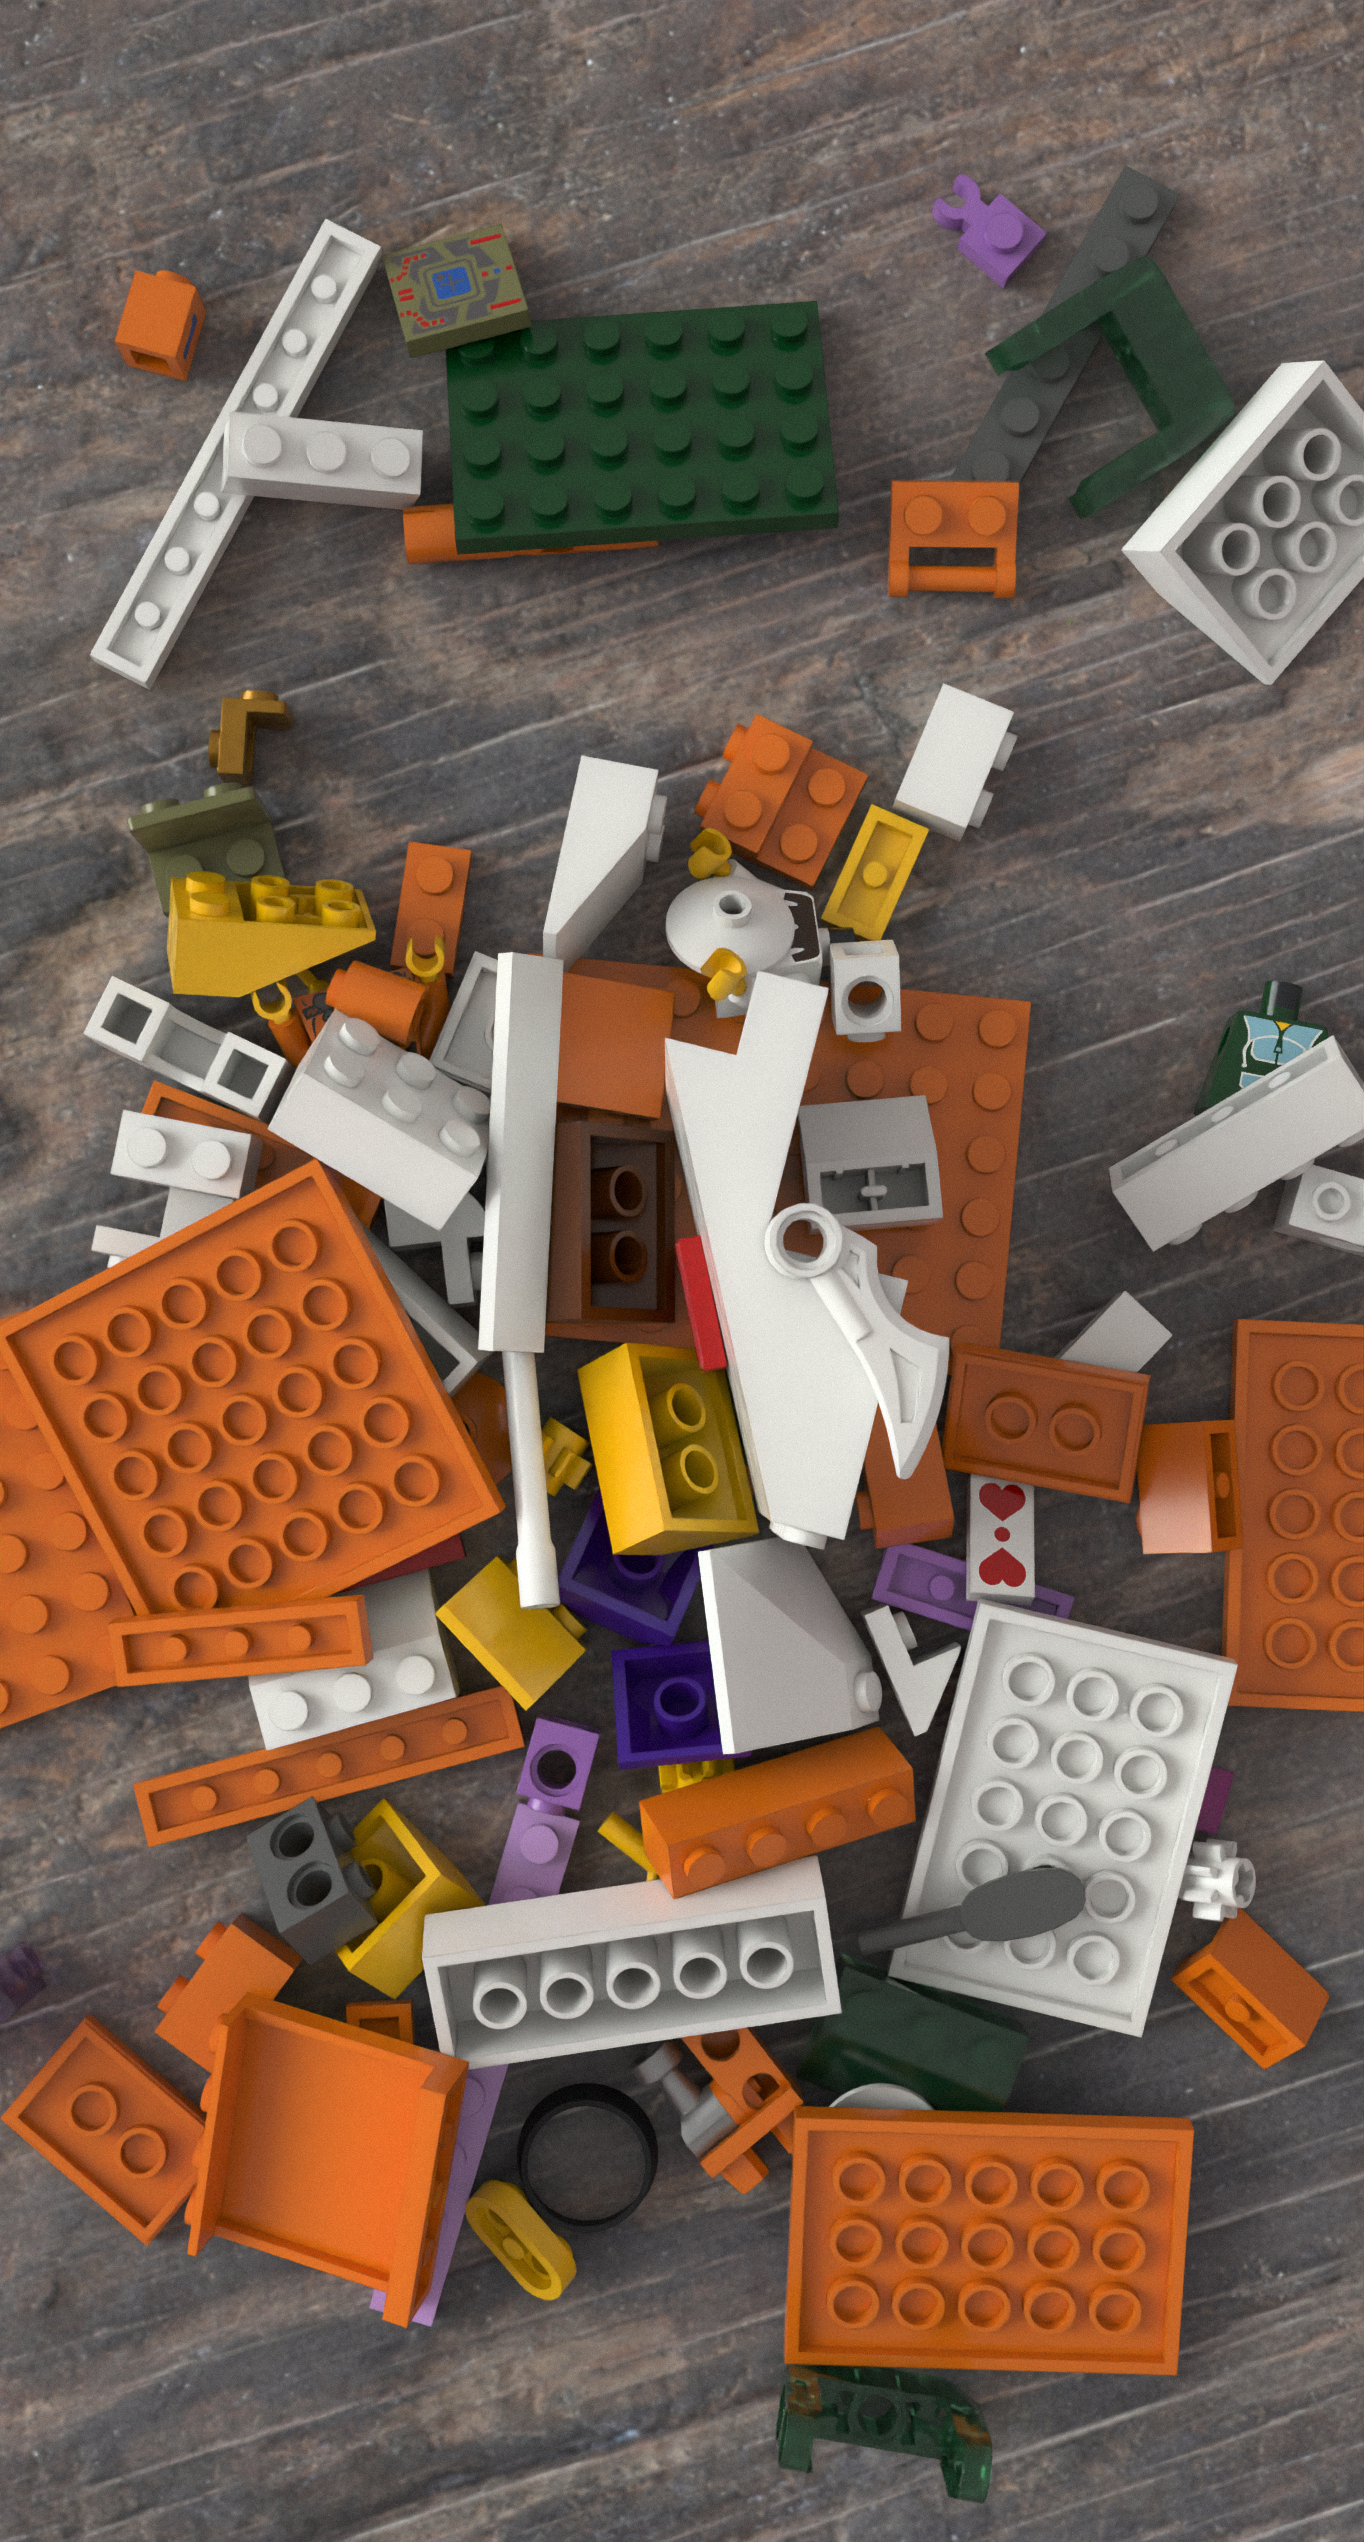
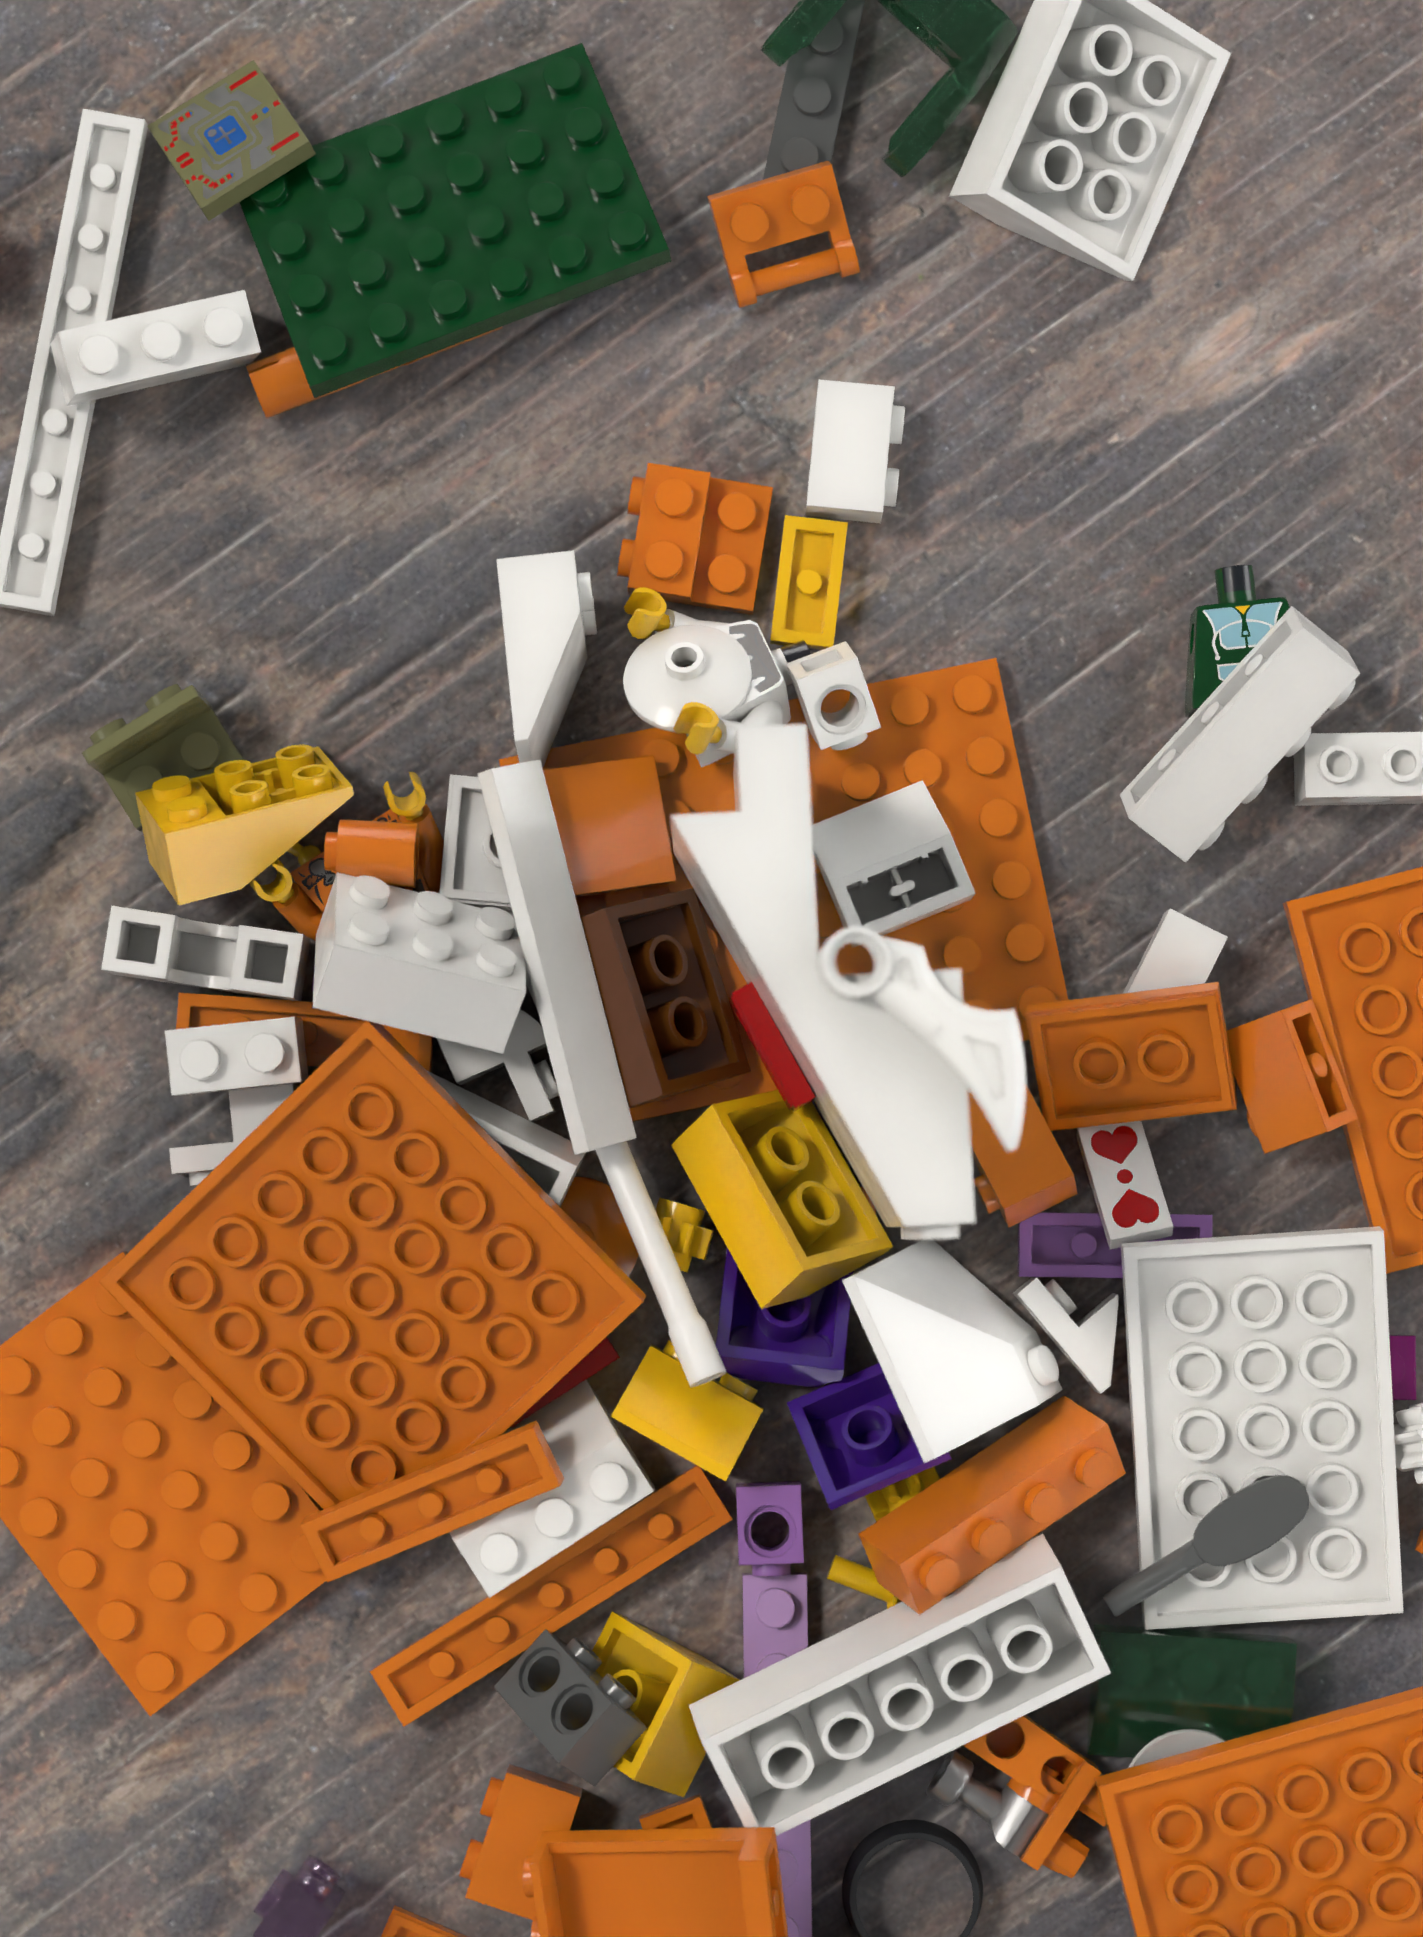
camera: 15 degrees left, 0 degrees up
pearl gold bracket [208,690,294,788] -> none
orange plate [390,841,473,978] -> none

